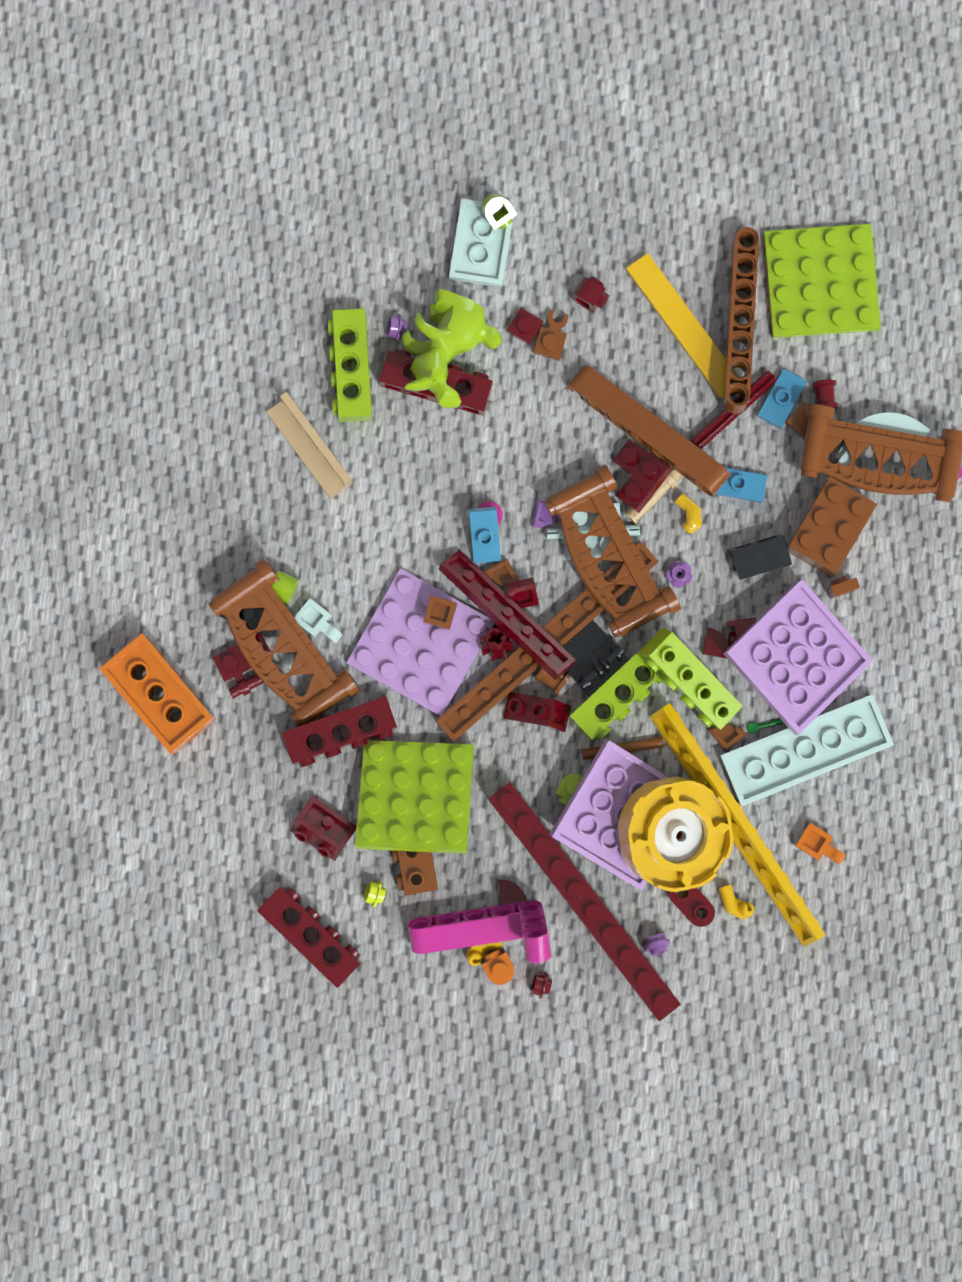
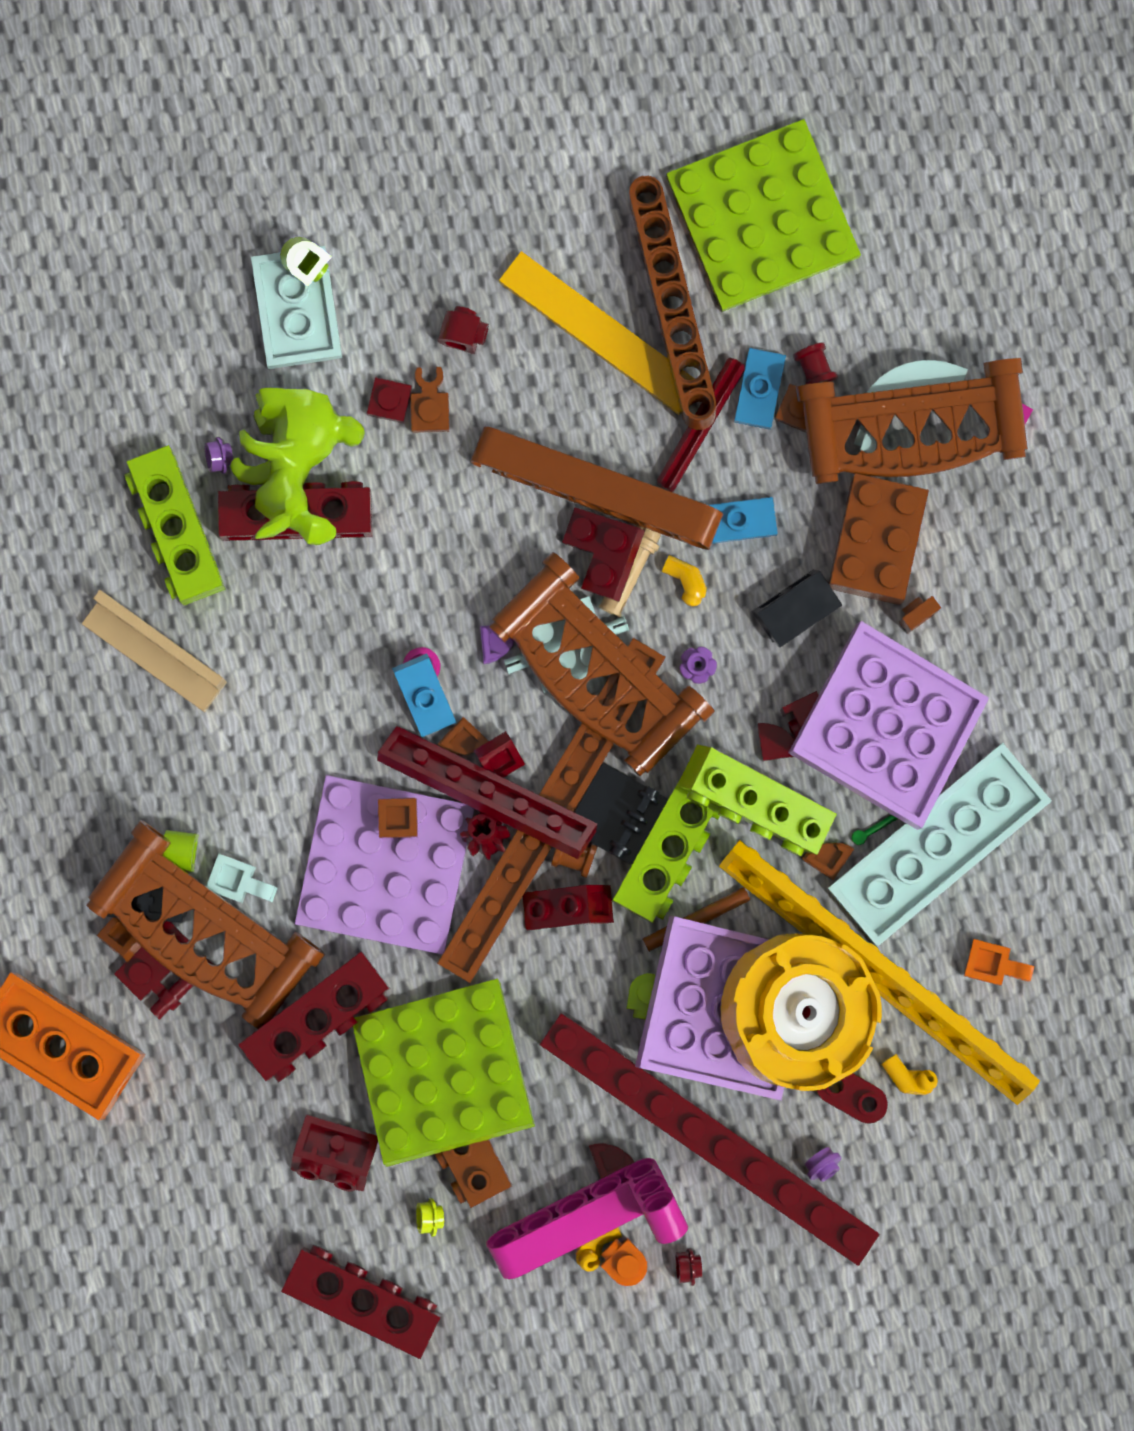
camera: 15 degrees left, 0 degrees up
none -> dark orange plate [97,917,142,962]

